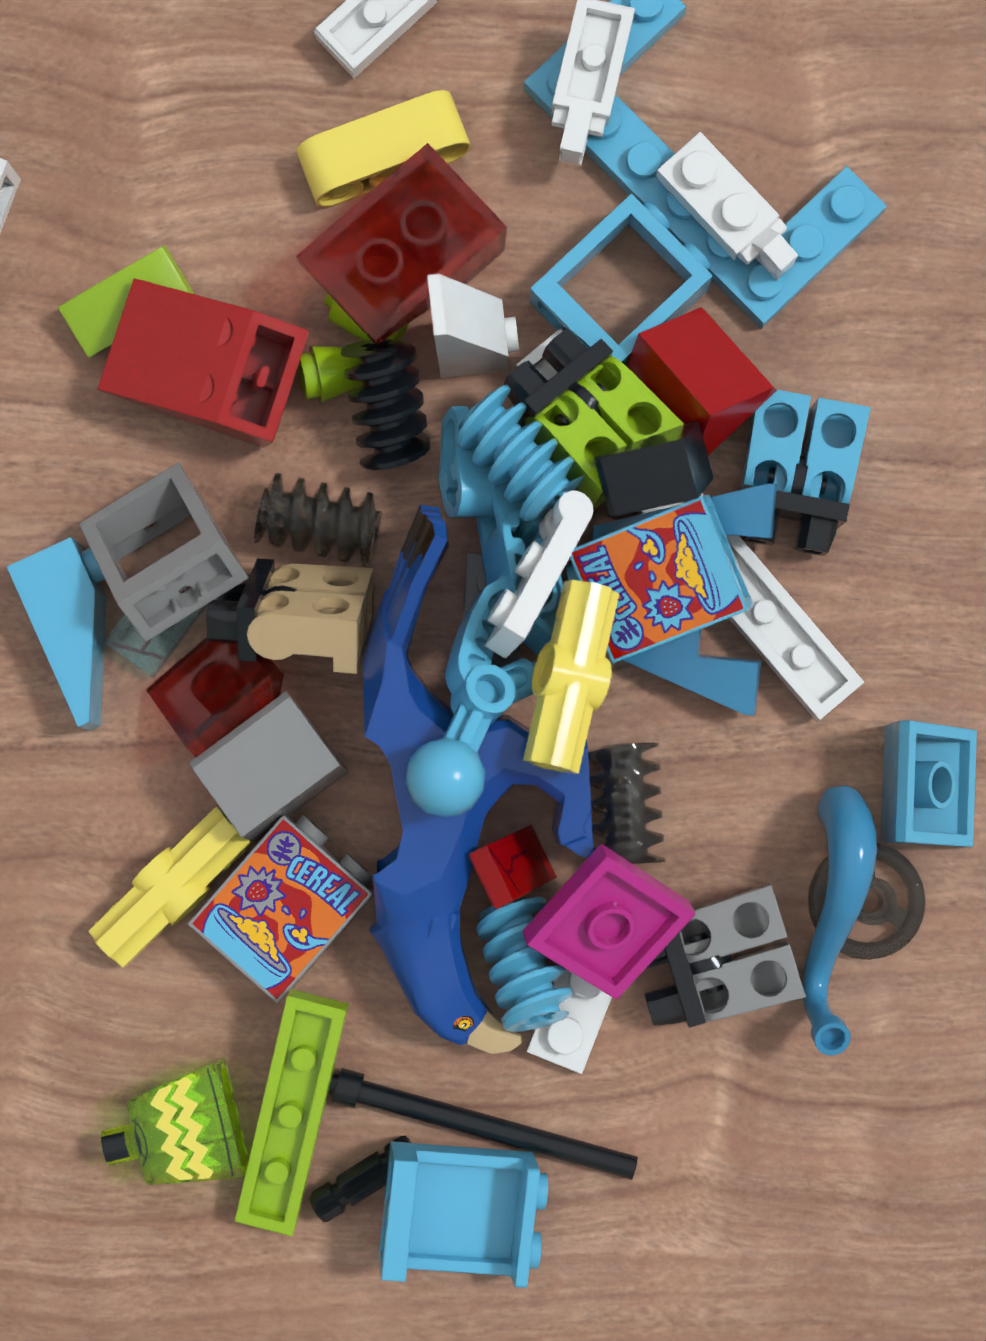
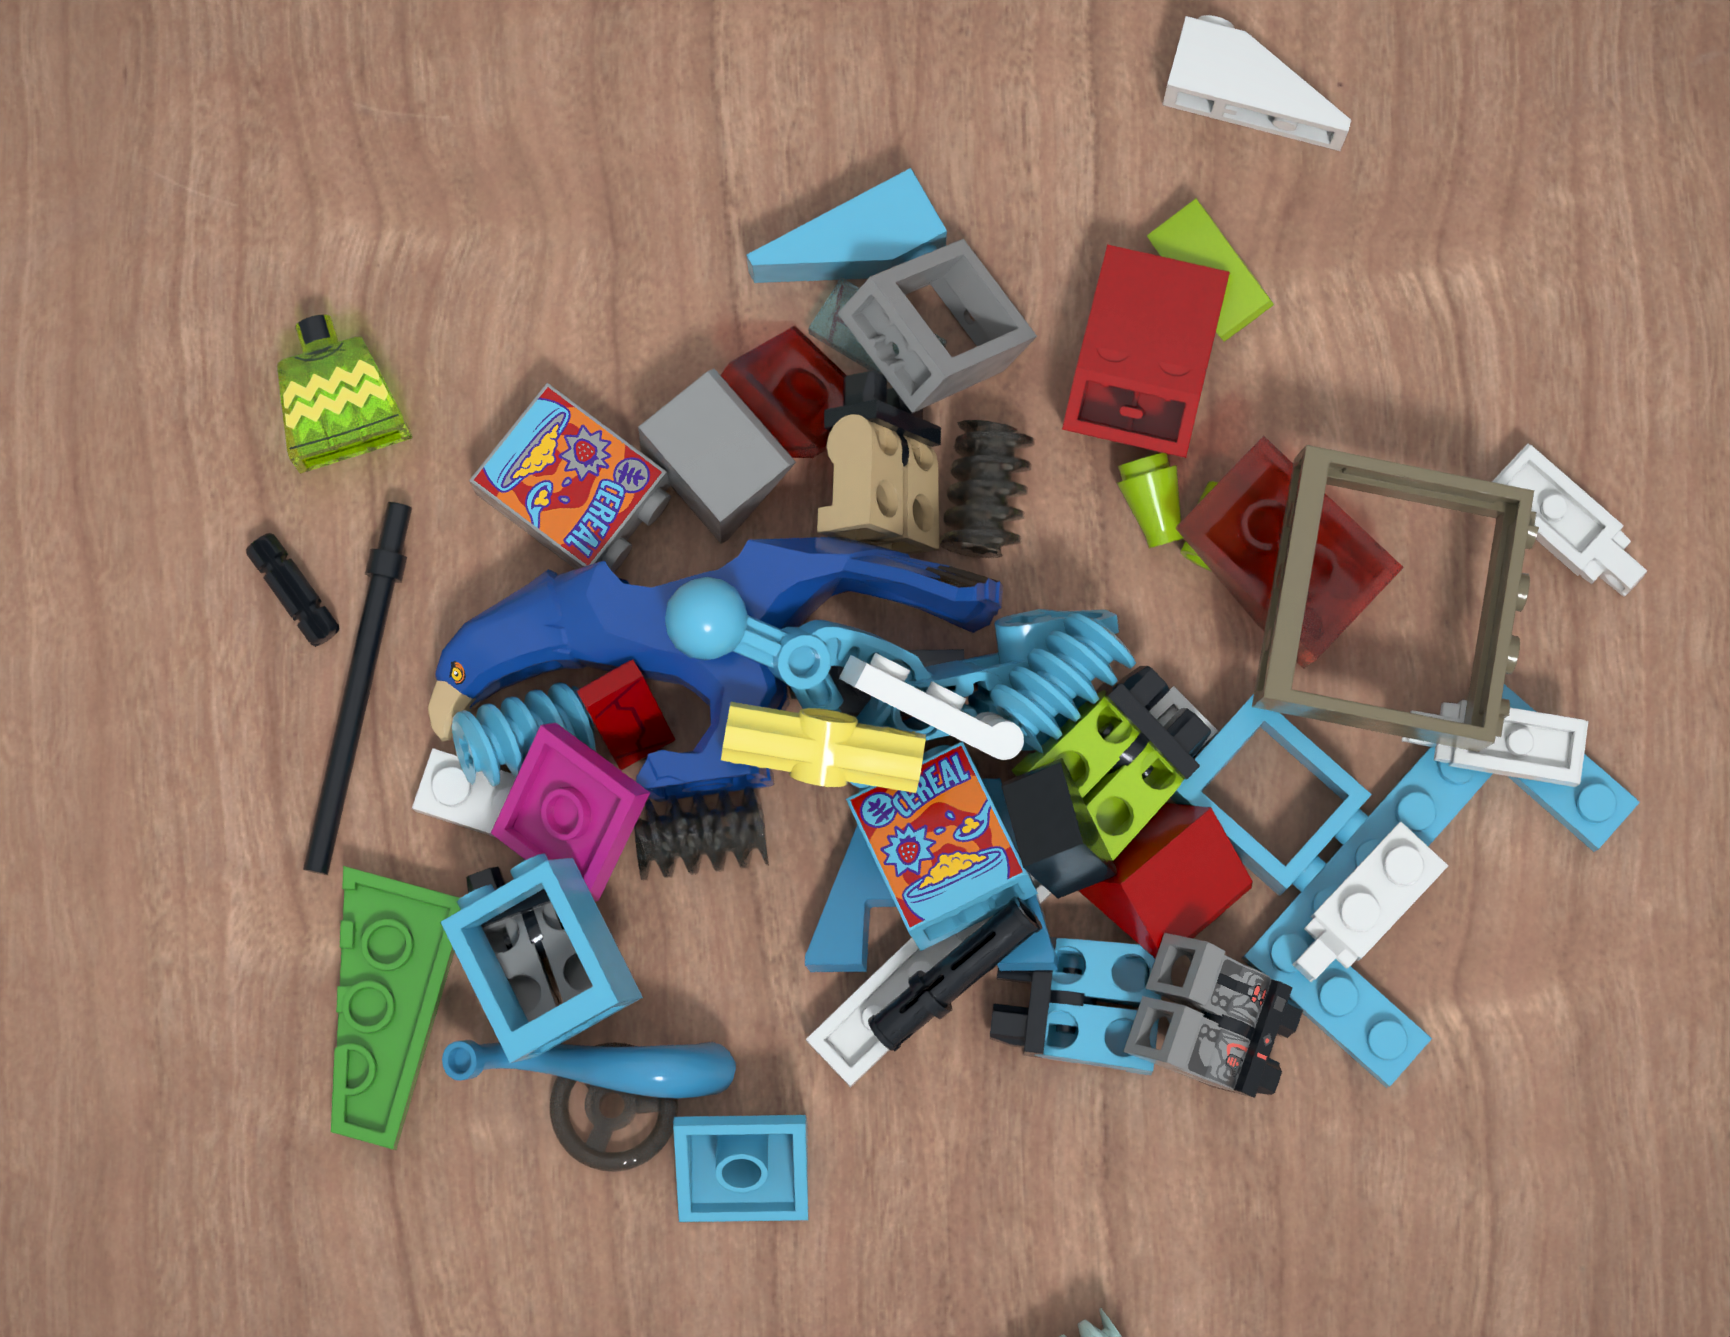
camera: 80 degrees right, 5 degrees down
light yellow piece [88,806,253,967] -> none
lime plate [234,989,349,1236] -> none
light yellow beam [296,90,471,207] -> none
black piece [341,339,431,470] -> none
medium azure panel [378,1141,548,1288] -> none
white slope [427,274,519,378] -> none
none -> bright green wing [331,866,461,1150]
none -> medium azure window [441,853,643,1063]
none -> black pin [868,896,1042,1052]
none -> hips [1123,933,1303,1098]
none -> dark tan window [1252,445,1539,752]

